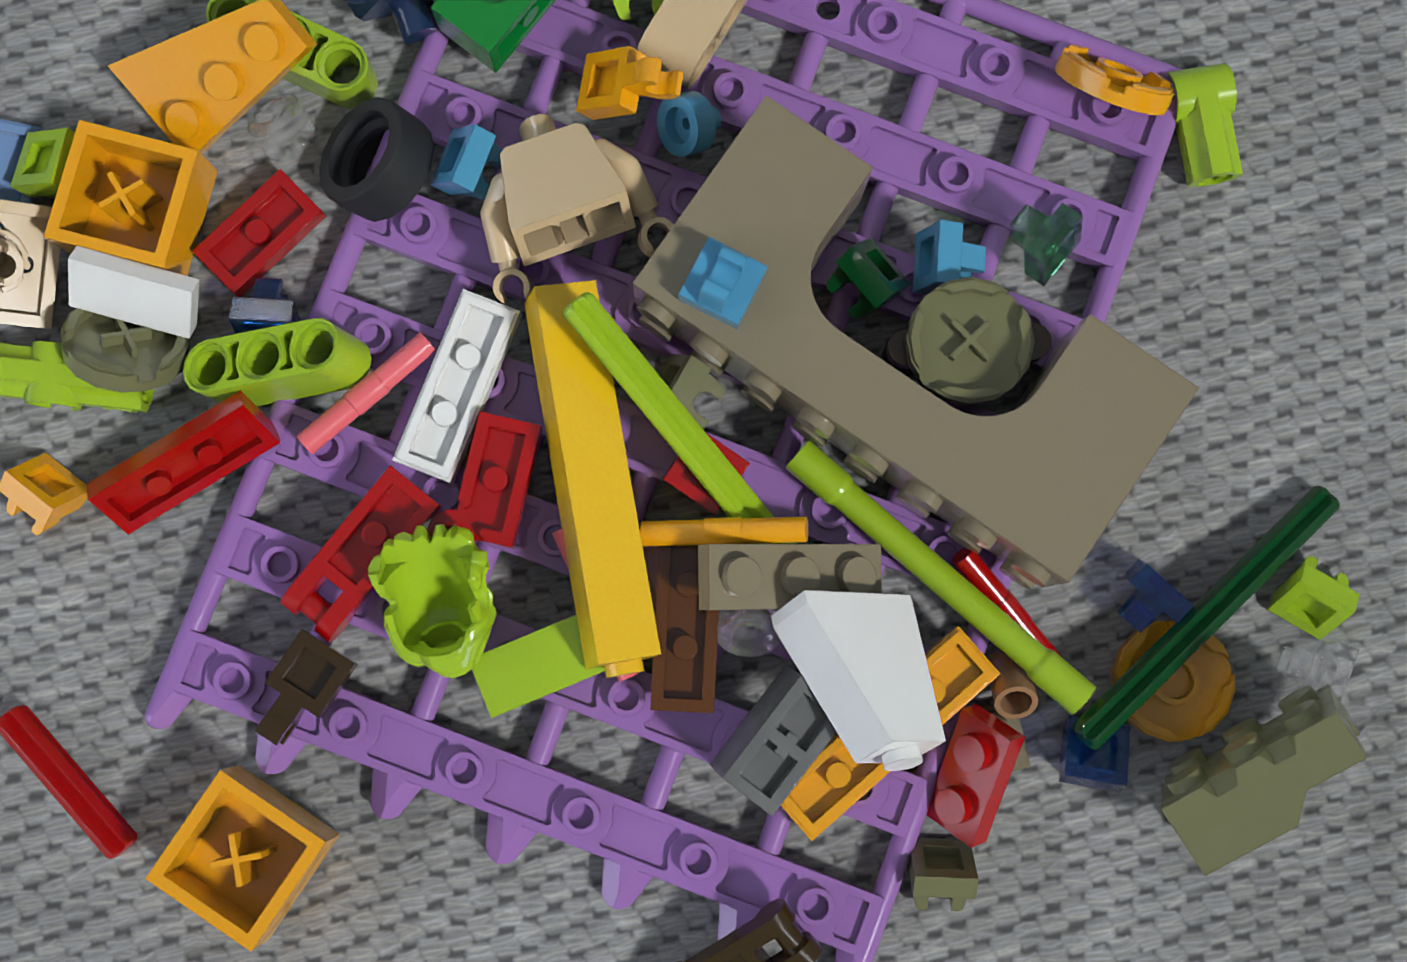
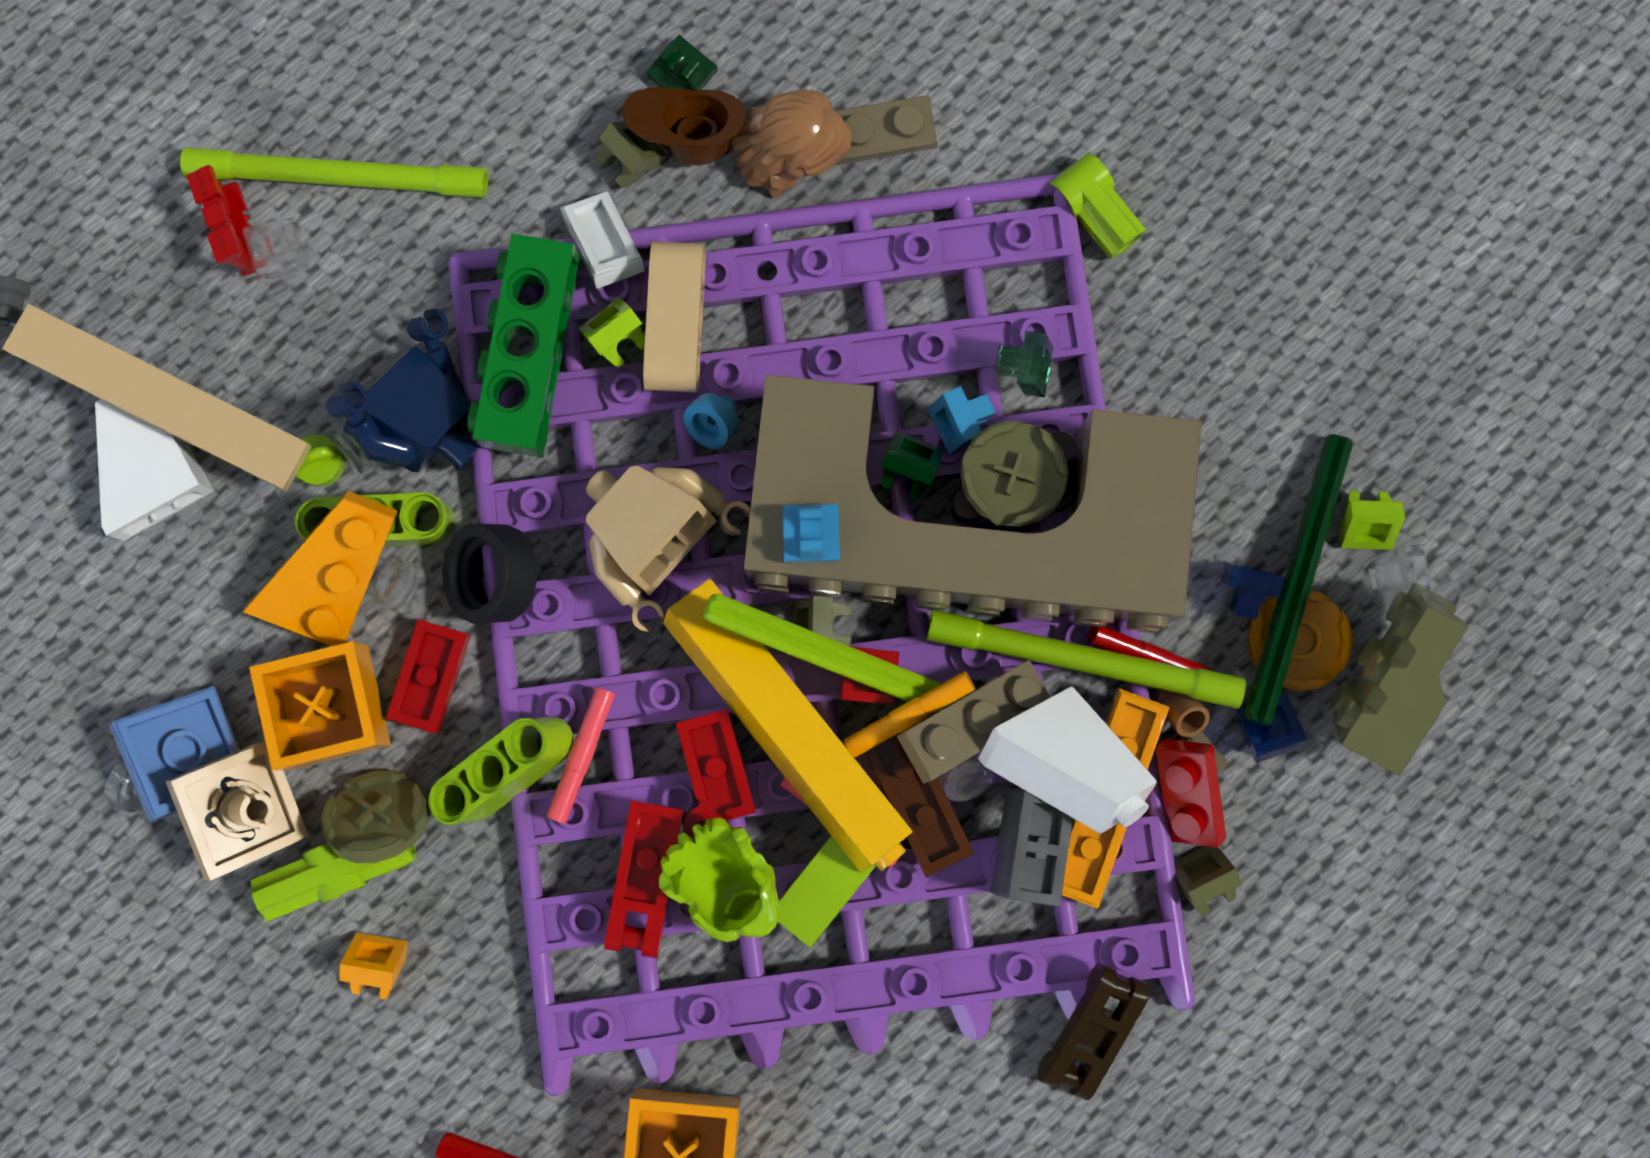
camera: 20 degrees left, 0 degrees up
lime tile [10,128,75,199] -> none
white tile [68,246,199,339] -> none
red plate [87,390,280,535] -> none
tile [228,277,301,334] -> none
dark brown plate [255,629,358,745] -> none
white tile [392,289,522,485] -> none
dark azure tile [430,124,502,200] -> none
light orange plate [576,46,684,120] -> none
light orange tile [1054,44,1175,115] -> none

